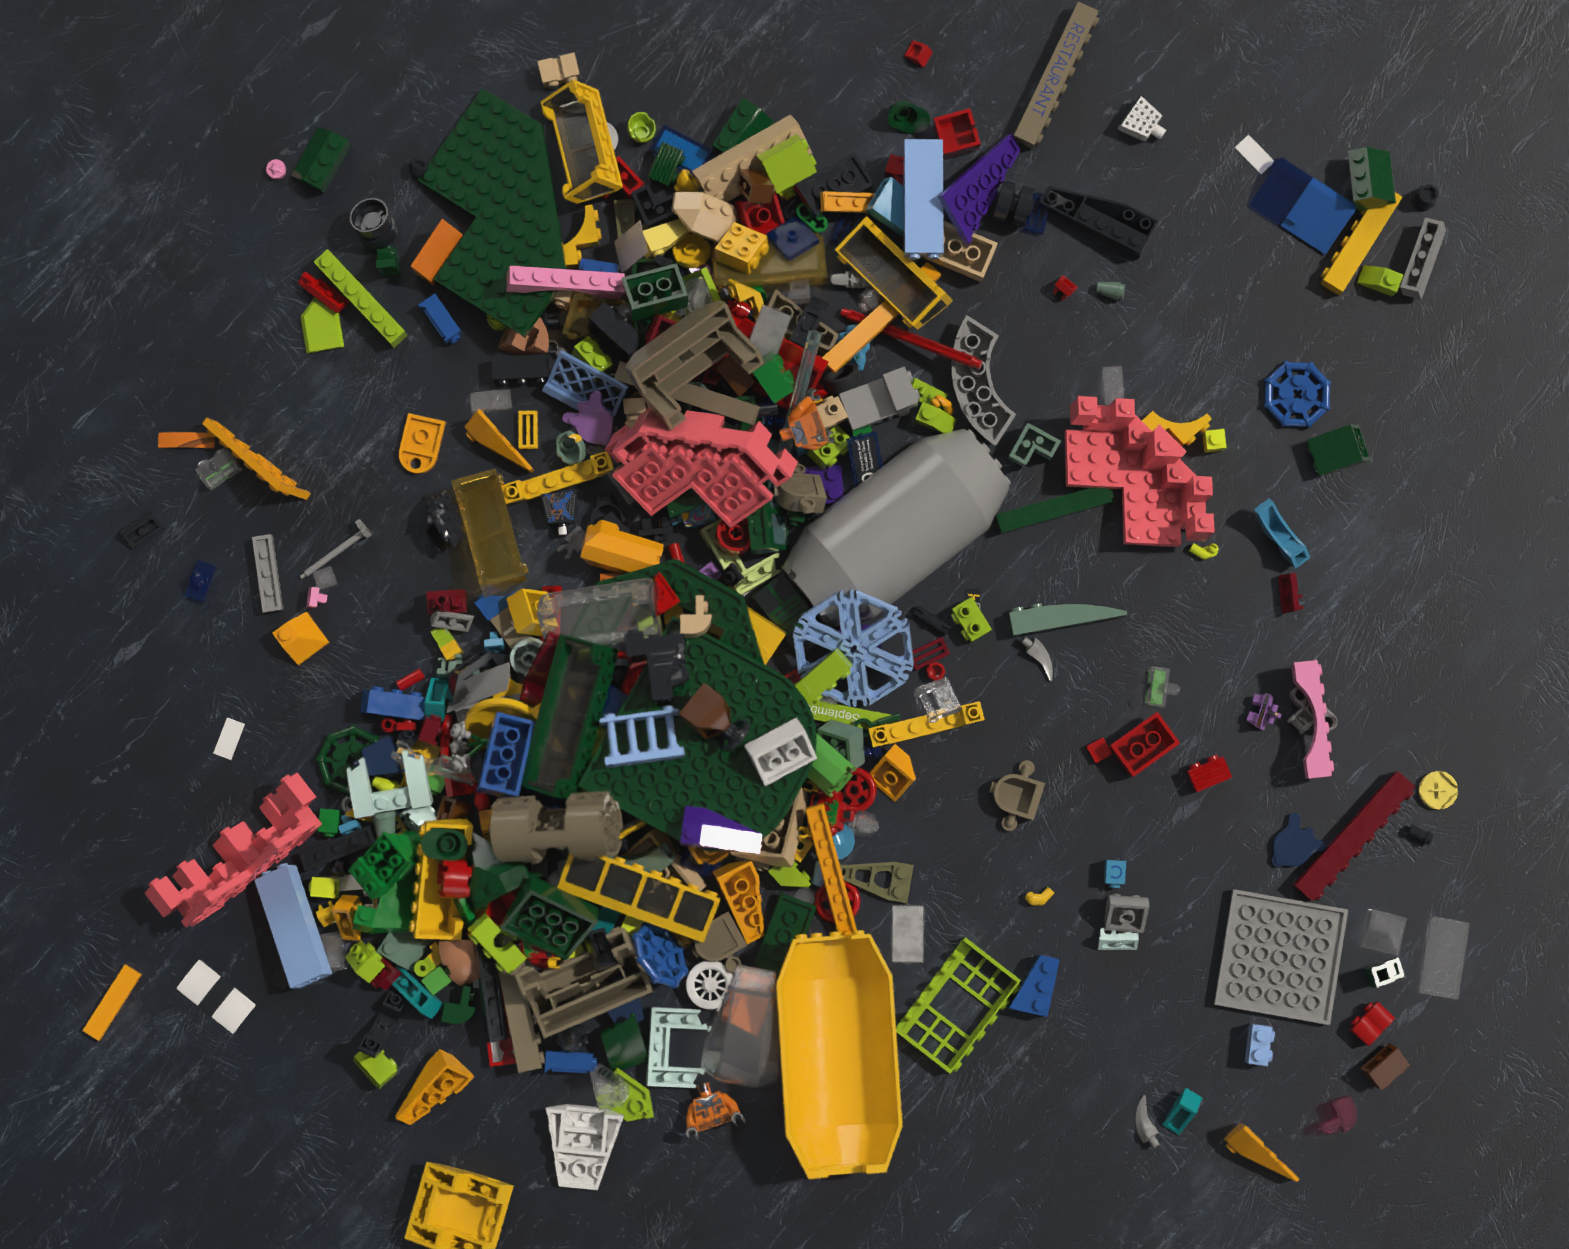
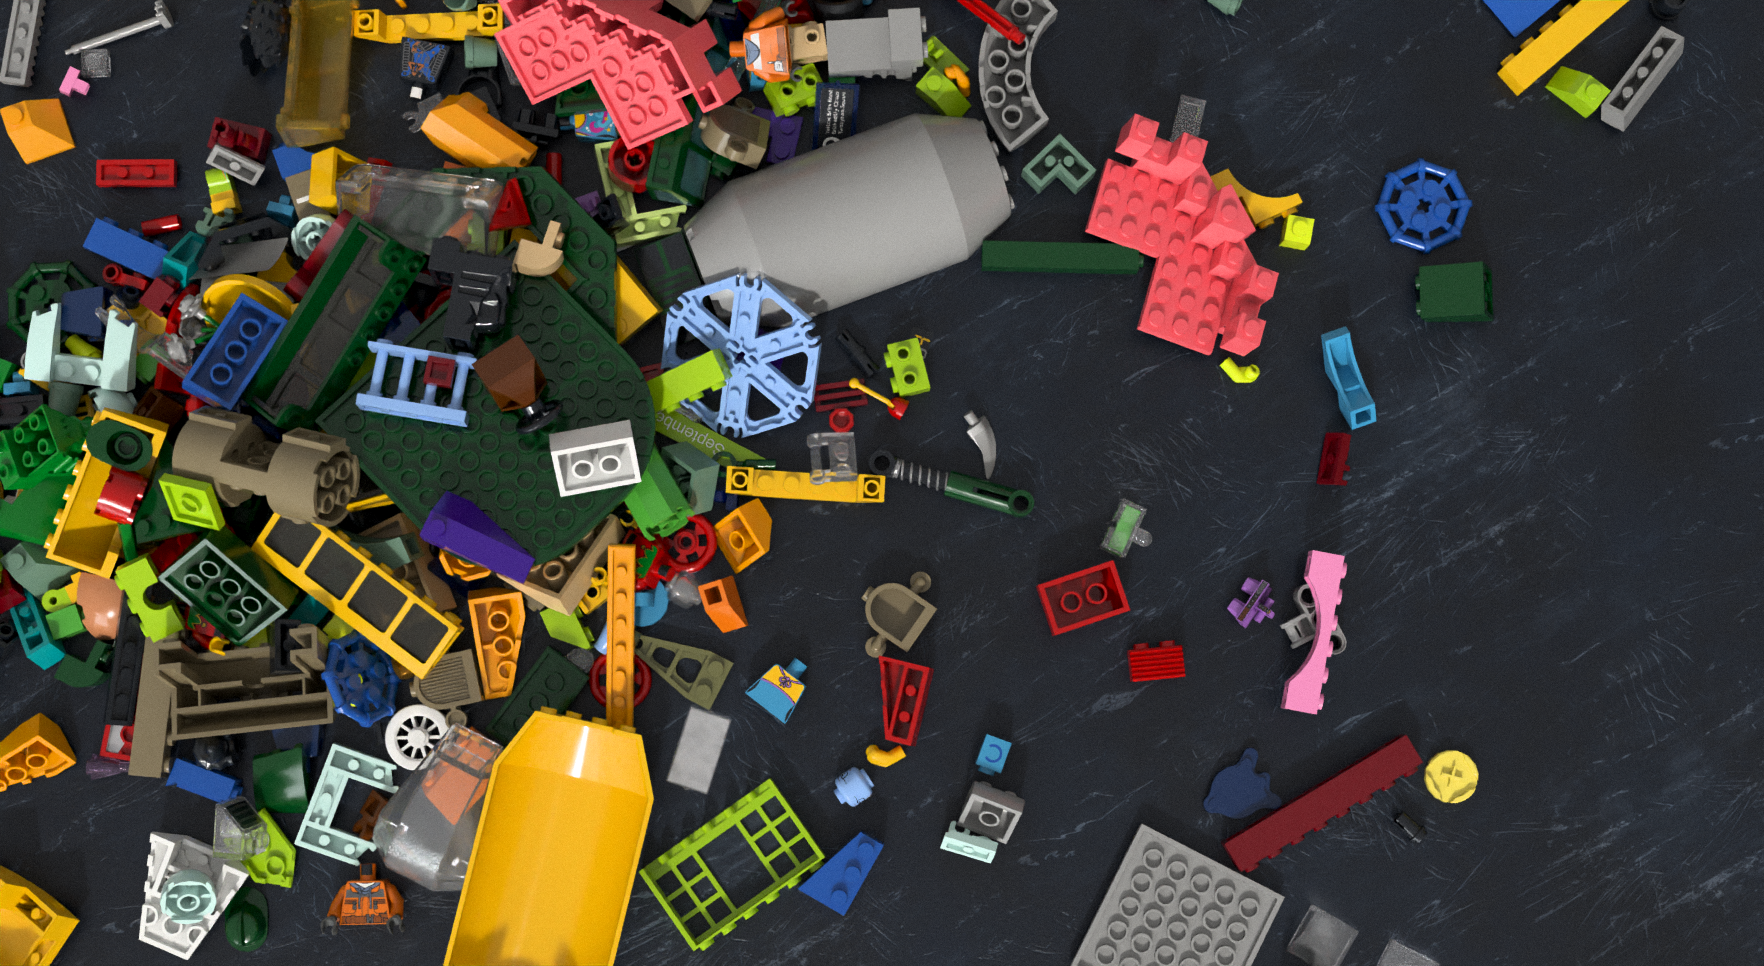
camera: 15 degrees right, 0 degrees up
sand green slope [1008,603,1127,637] -> none
red tile [1086,738,1112,763] -> none
none -> clear purple cone [86,754,130,780]
none -> red plate [96,159,177,187]
none -> lime plate [159,473,226,531]
none -> light aqua cylinder [160,869,217,924]
none -> dark green piece [225,887,268,952]
none -> reddish brown plate [352,789,393,841]
none -> dark red tile [423,355,457,389]
none -> sand green piece [464,35,497,69]
none -> orange slope [698,575,748,633]
none -> dark azure torso [745,658,807,724]
none -> light blue head [834,767,874,807]
none -> hinge [849,378,909,420]
none -> piece [869,450,1034,518]
none -> red wedge [879,656,934,746]

